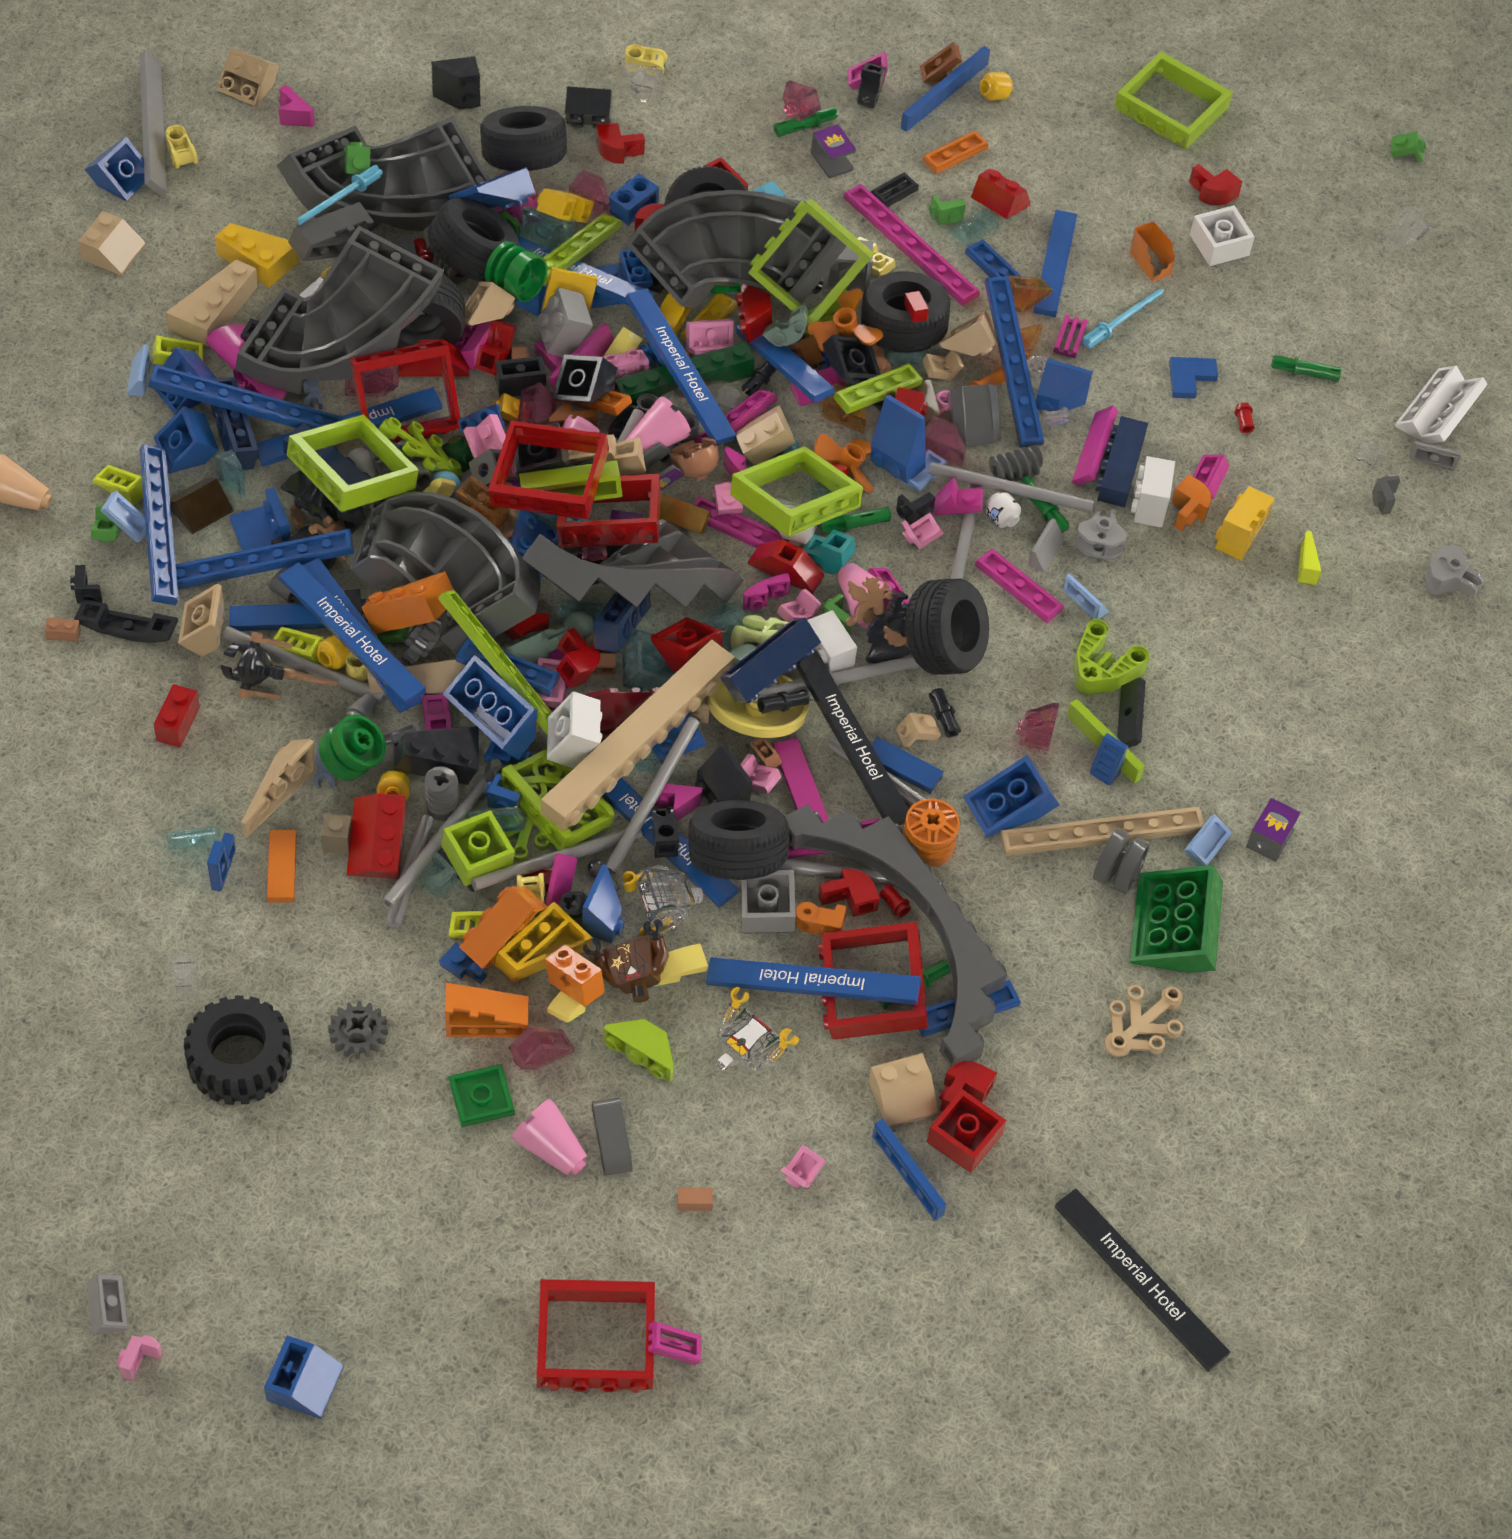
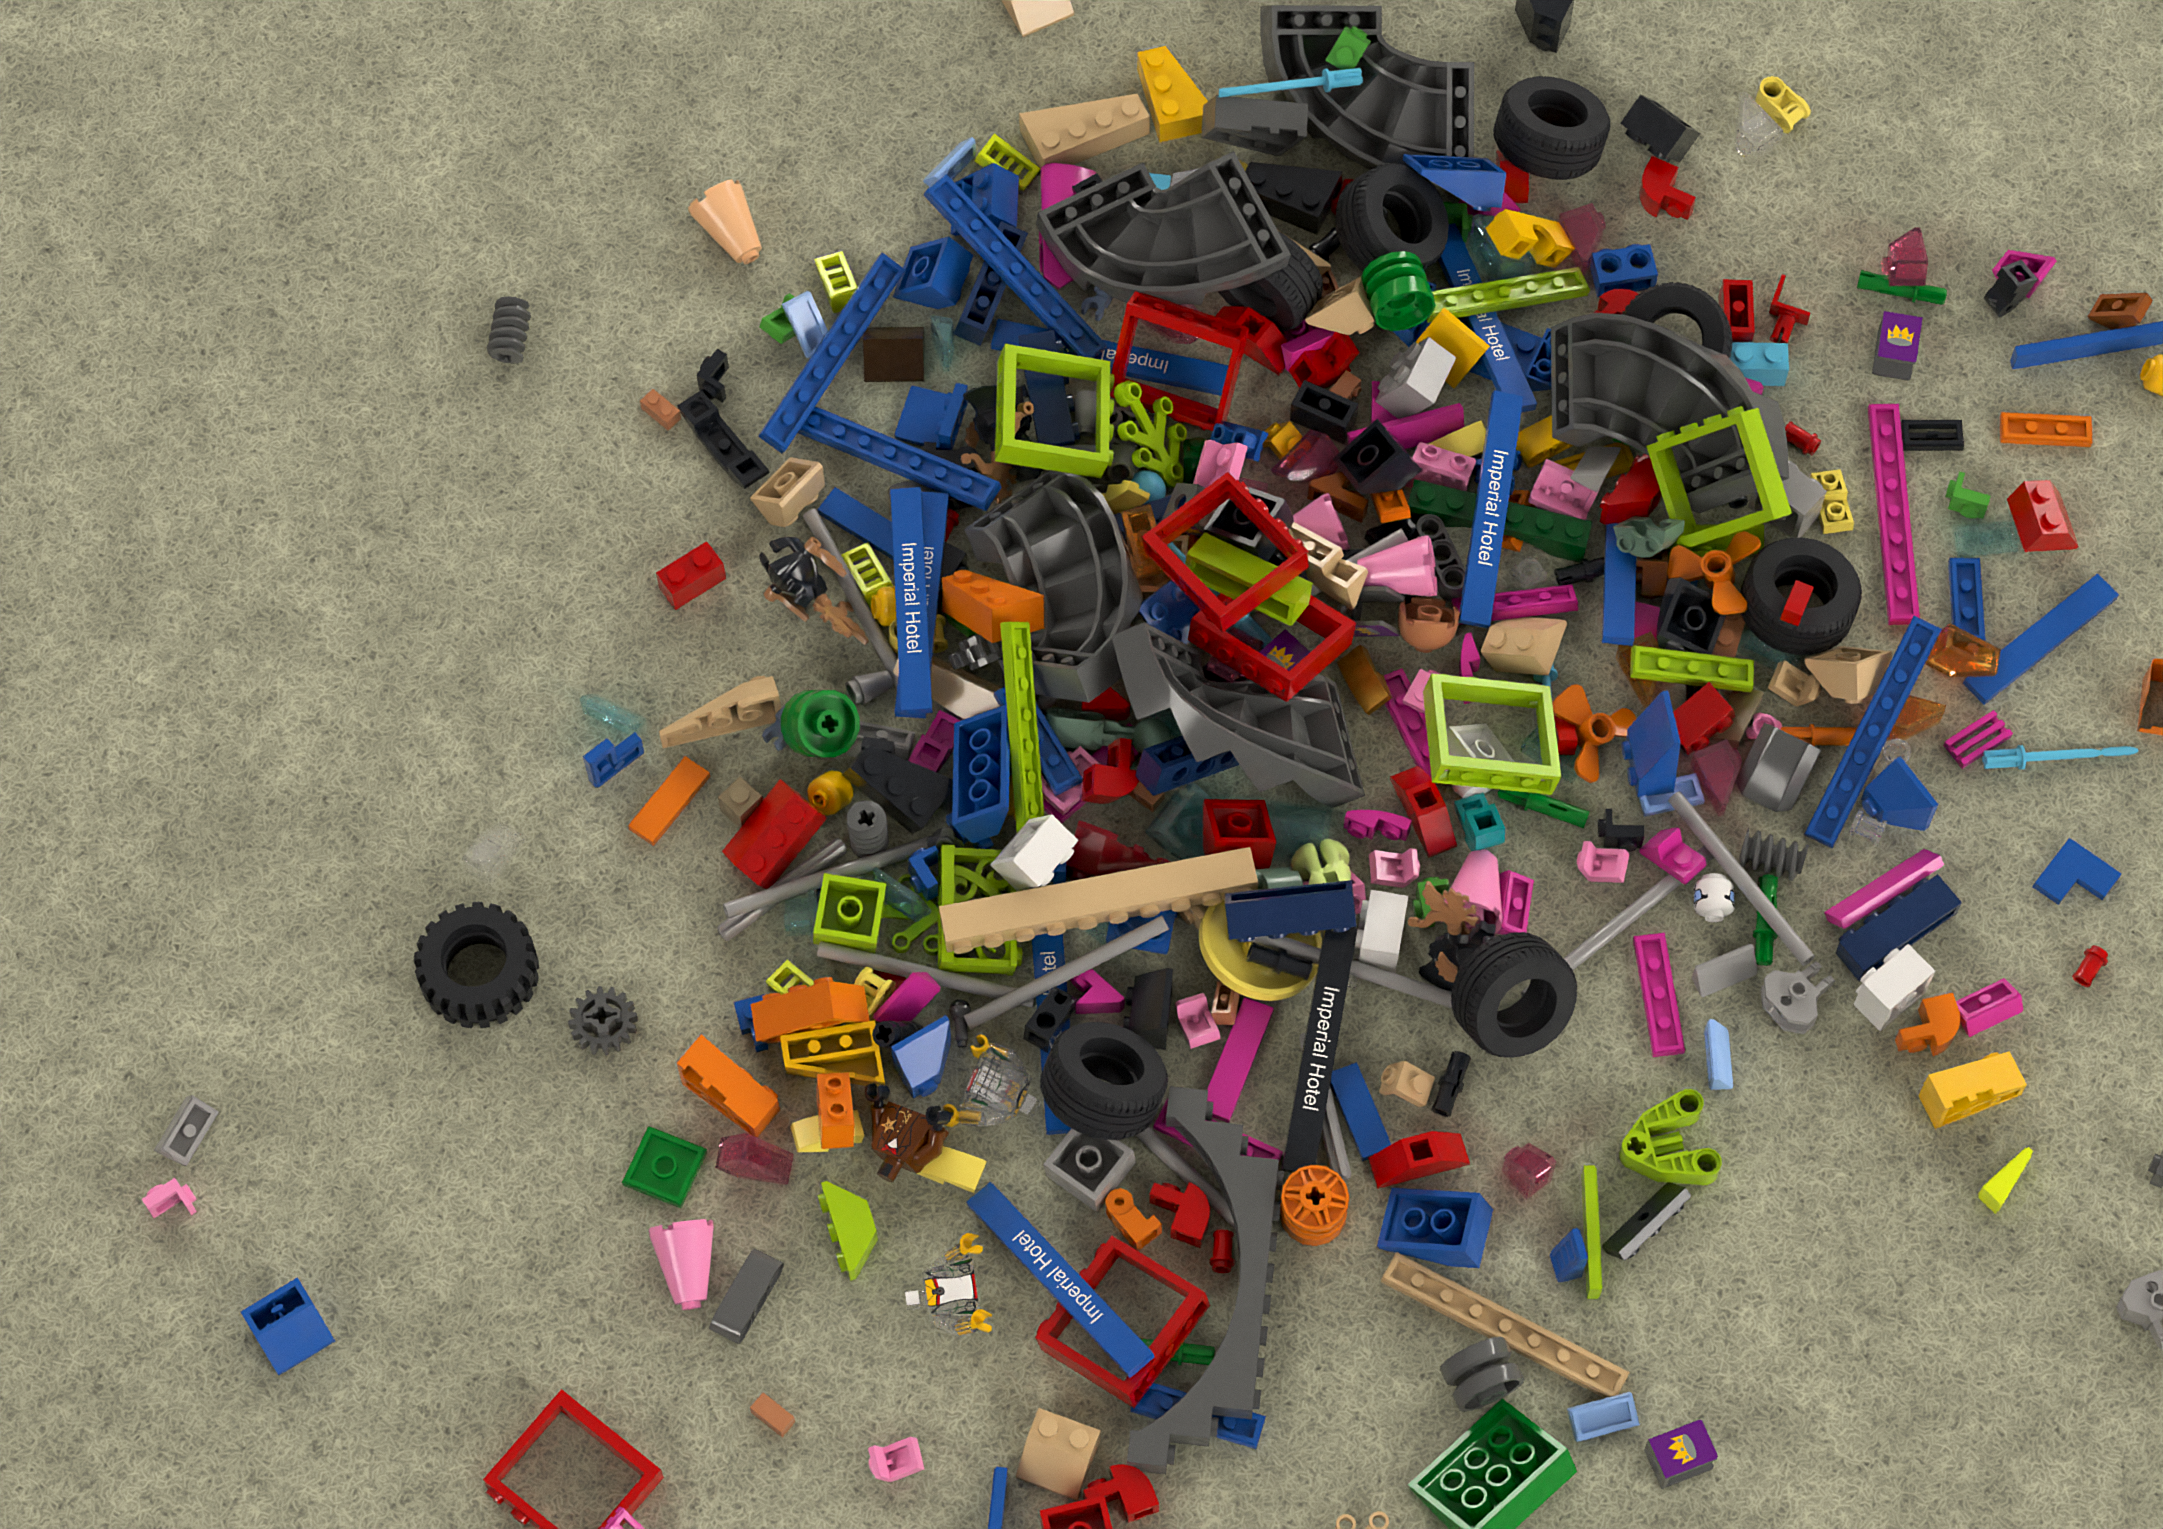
camera: 45 degrees right, 10 degrees up
none -> red slope [1368,1131,1470,1189]
none -> light grey slope [1570,447,1622,492]
none -> red bracket [1769,274,1811,343]

